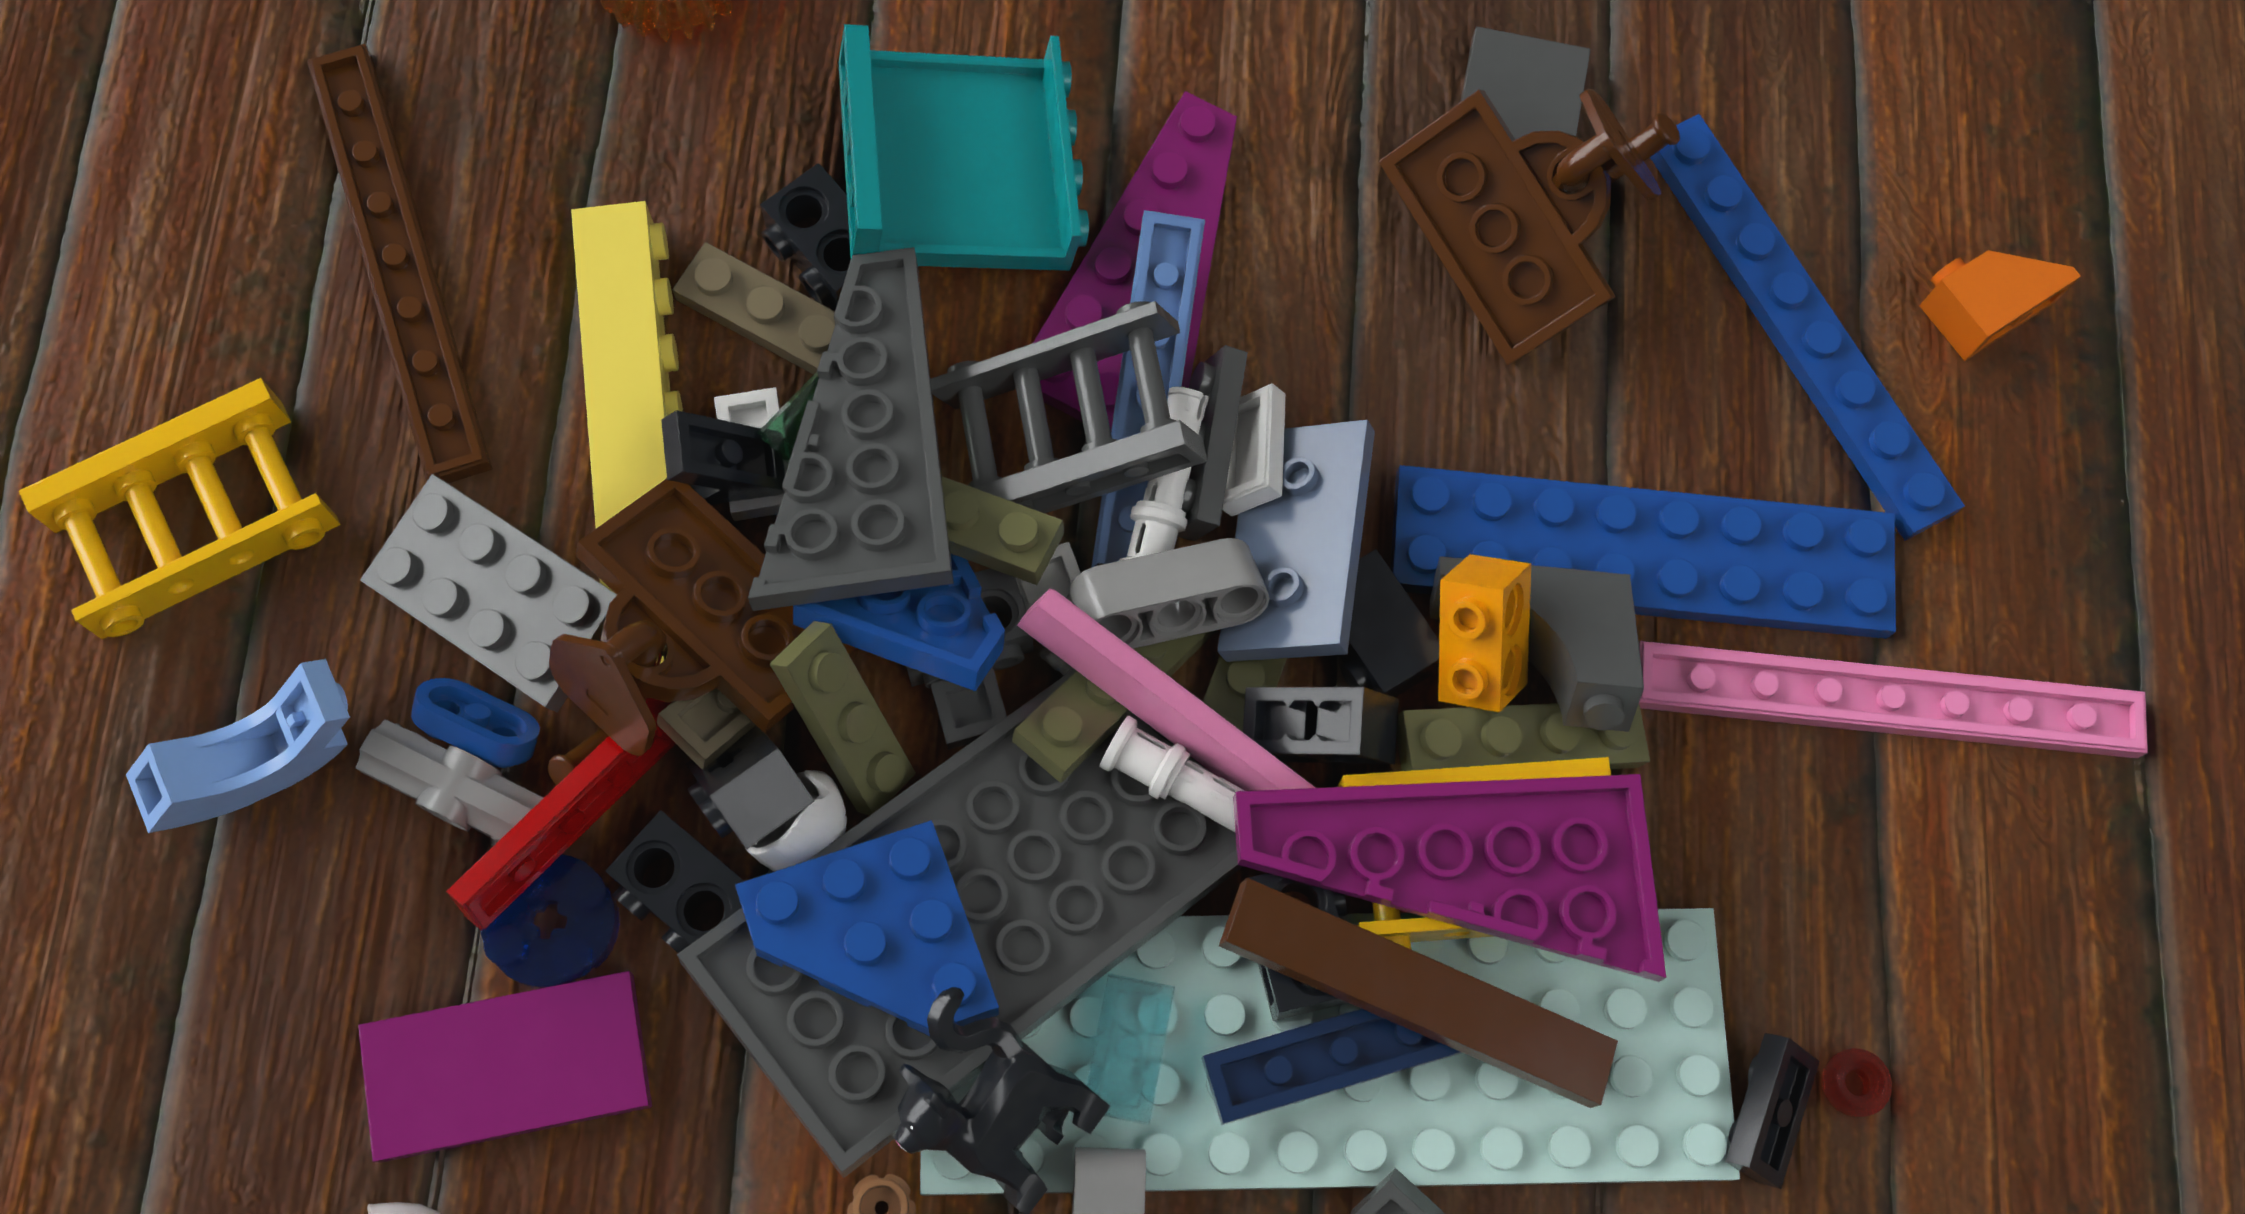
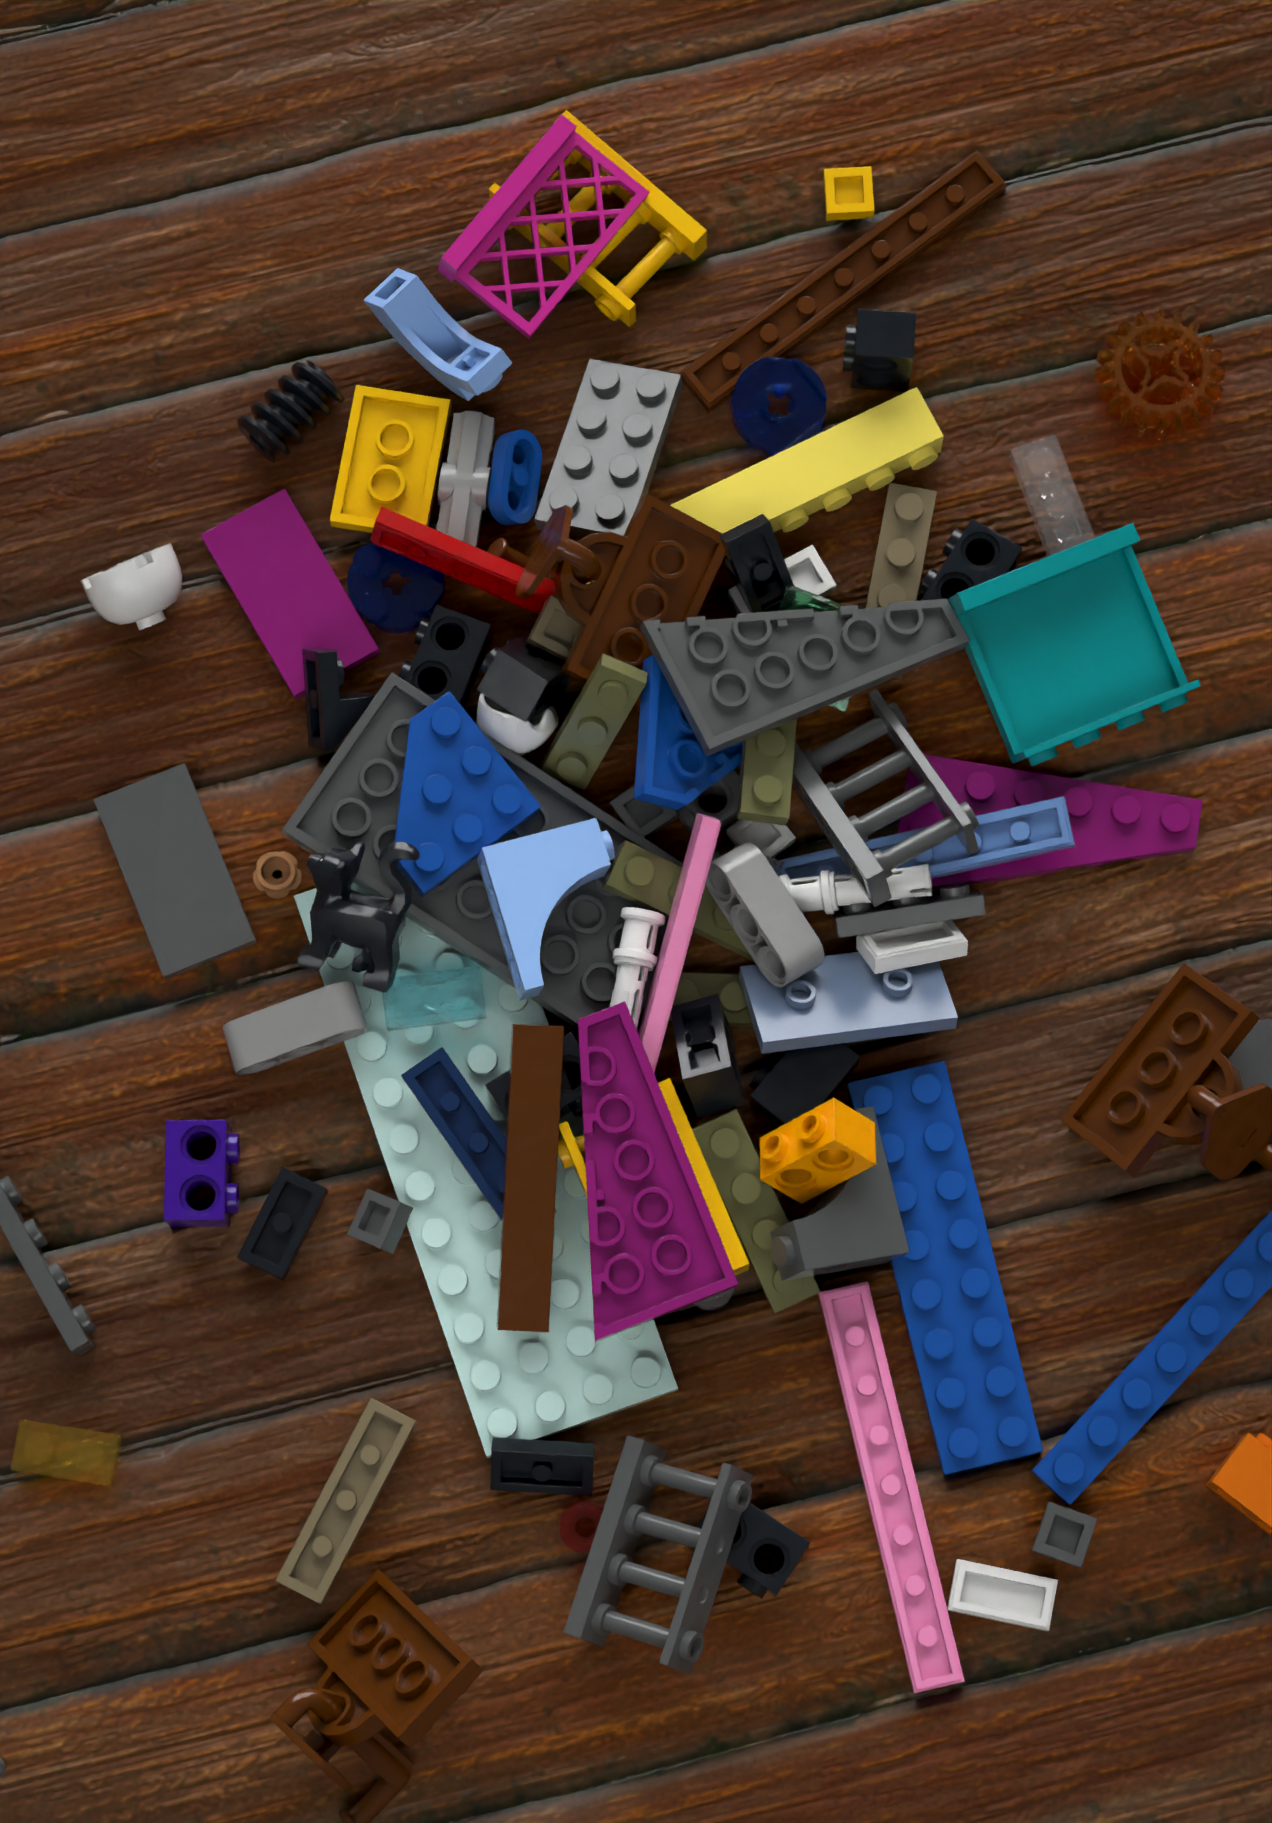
camera: 80 degrees right, 5 degrees up
none -> black piece [237,360,345,463]
none -> black slope [302,647,375,750]
none -> yellow plate [330,385,451,533]
none -> dark pink fence [438,114,650,339]
none -> light blue arch [477,818,615,1001]
none -> dark grey fence [563,1435,753,1675]
none -> black brick [693,1503,810,1599]
none -> clear blue plate [729,356,827,456]
none -> yellow plate [823,166,874,221]
none -> black brick [843,309,916,392]
none -> white tile [947,1559,1058,1631]
none -> clear plate [1009,434,1095,557]
none -> dark grey plate [1031,1502,1097,1569]

